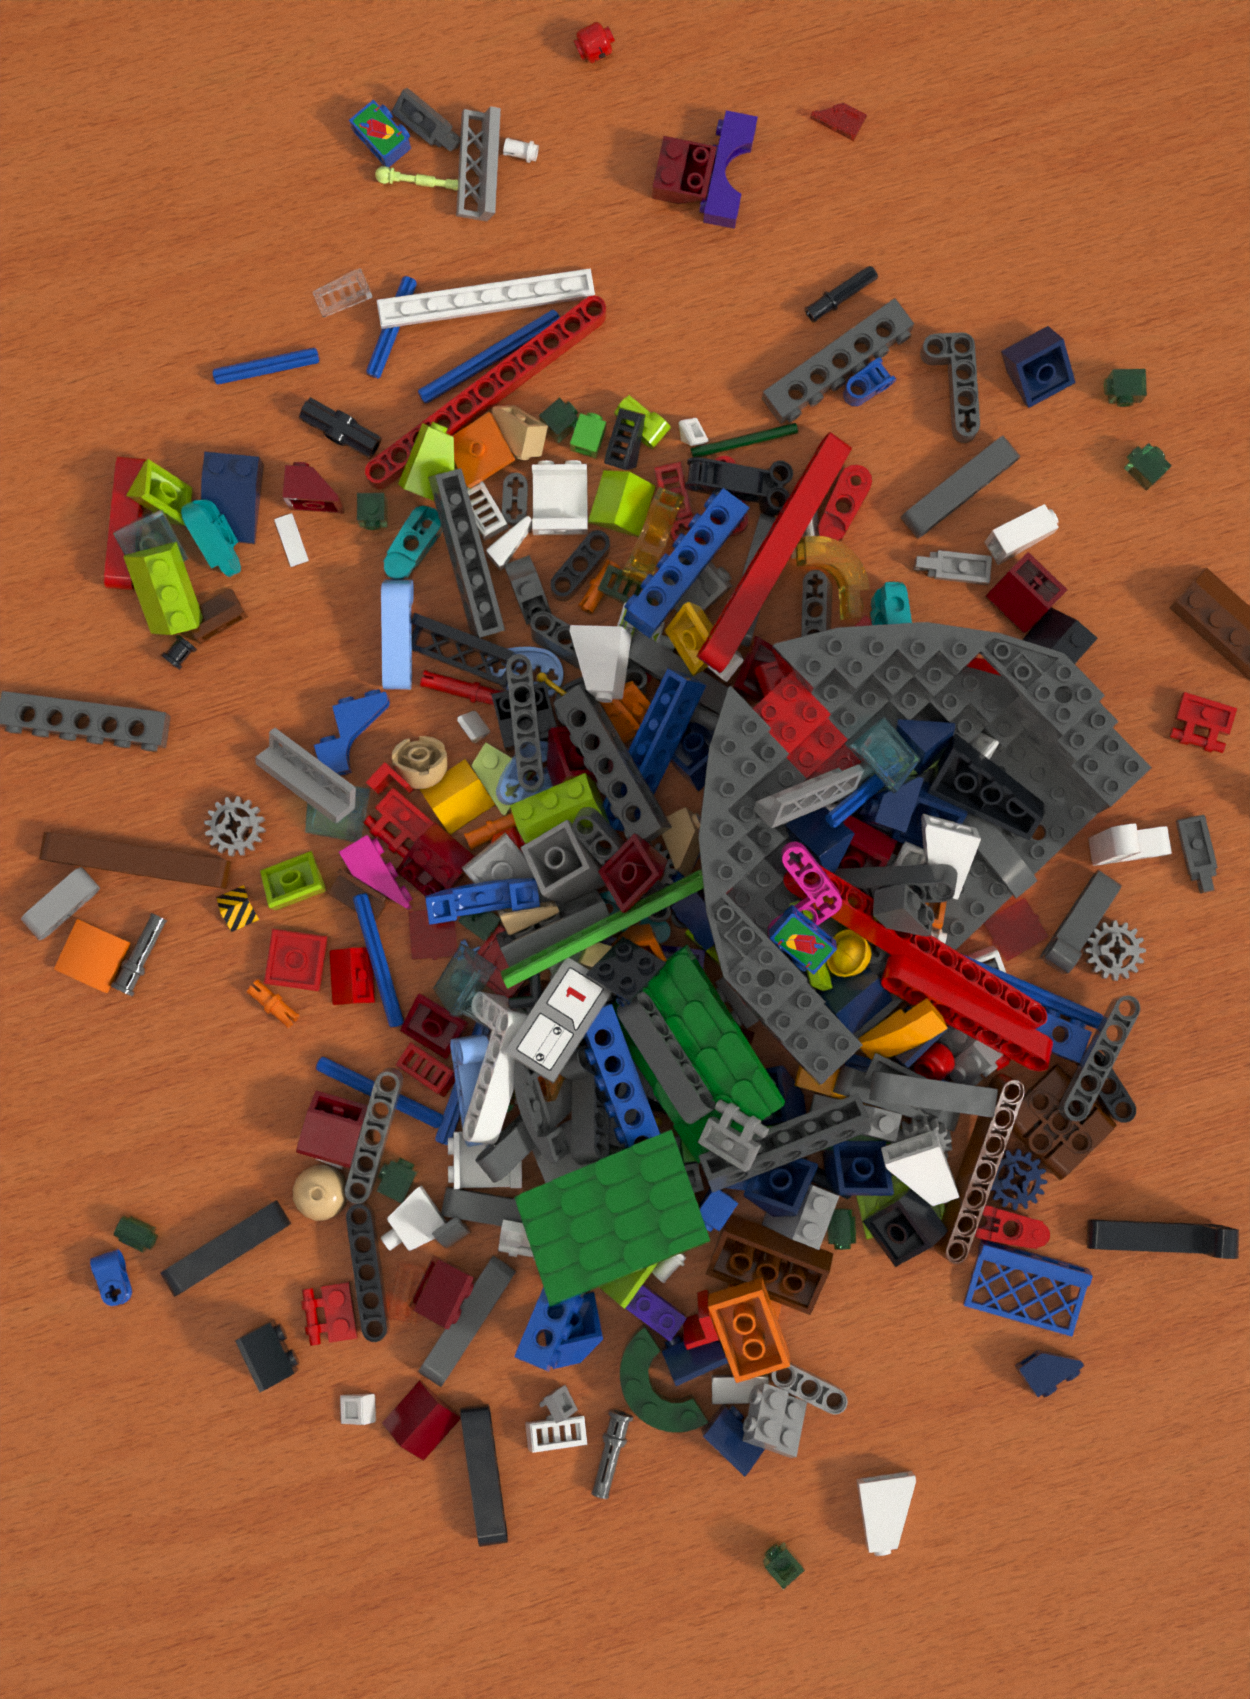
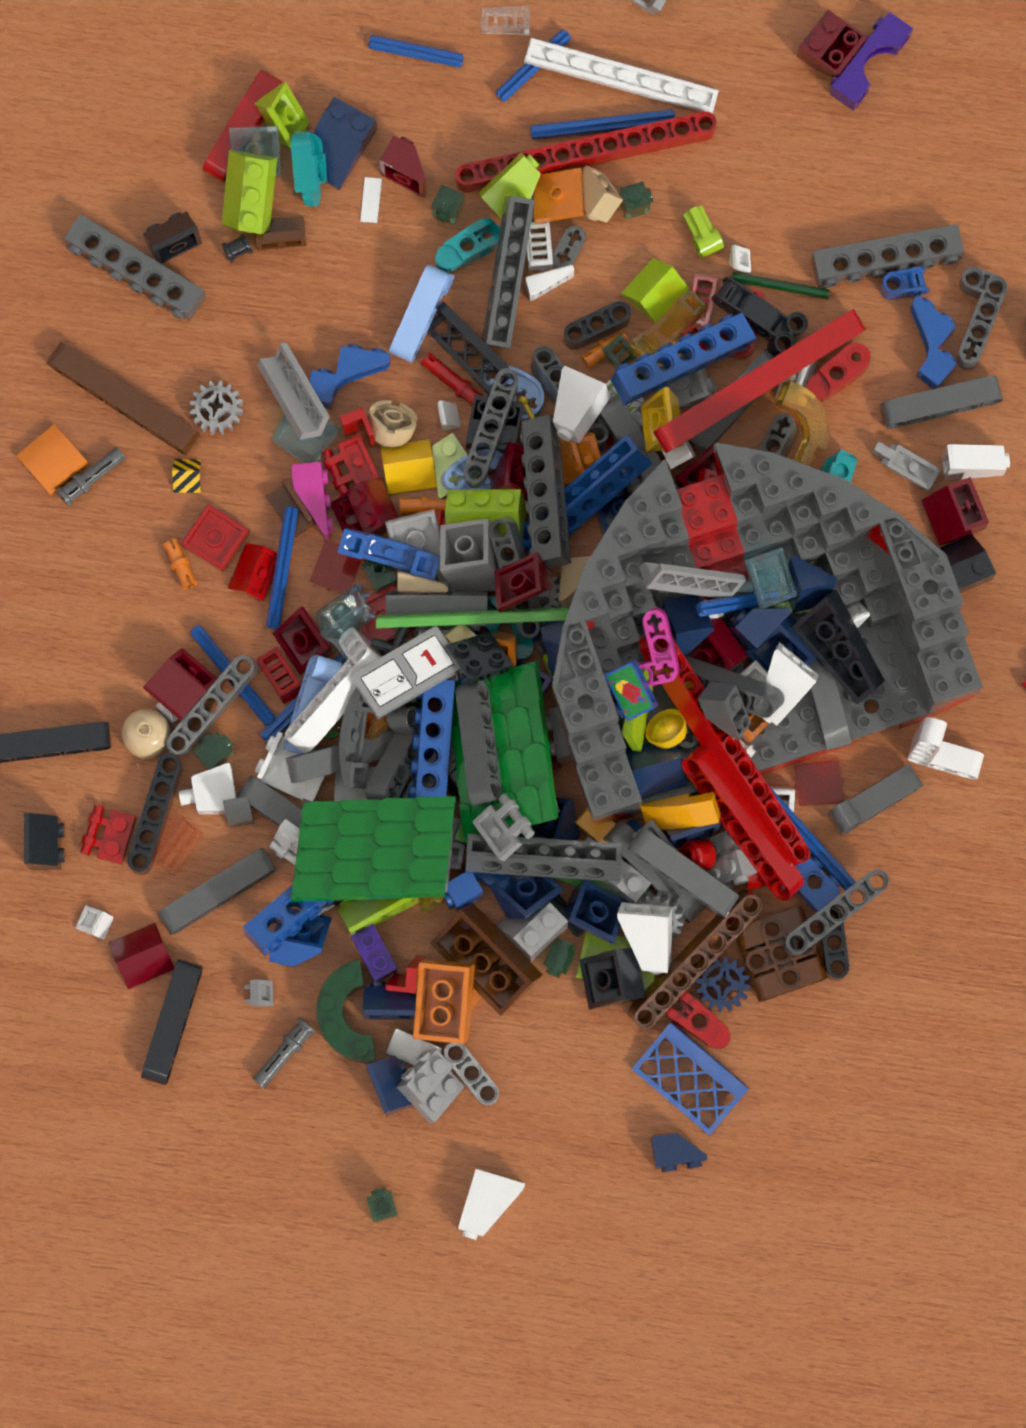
camera: 25 degrees right, 5 degrees down
light grey beam [21,867,100,941] -> none
lime slope [260,851,327,911] -> none
black piece [299,397,382,459] -> none
dark red slope [409,1255,474,1330] -> none
dark grey slope [504,555,552,625] -> none
white slope [525,1416,587,1453] -> none
white panel [532,460,588,535] -> none
bright green brick [570,413,606,459] -> none
black slope [604,408,646,470] -> none
white pin [652,1253,686,1283] -> none
black axle [804,266,878,323] -> none
clear red tile [810,102,867,141] -> none
light grey gear [1083,920,1146,981] -> none
black beam [1087,1219,1239,1259] -> none
dark grey hinge [1175,815,1218,894] -> none
none -> black slope [143,211,202,264]
none -> blue arch [910,295,957,389]

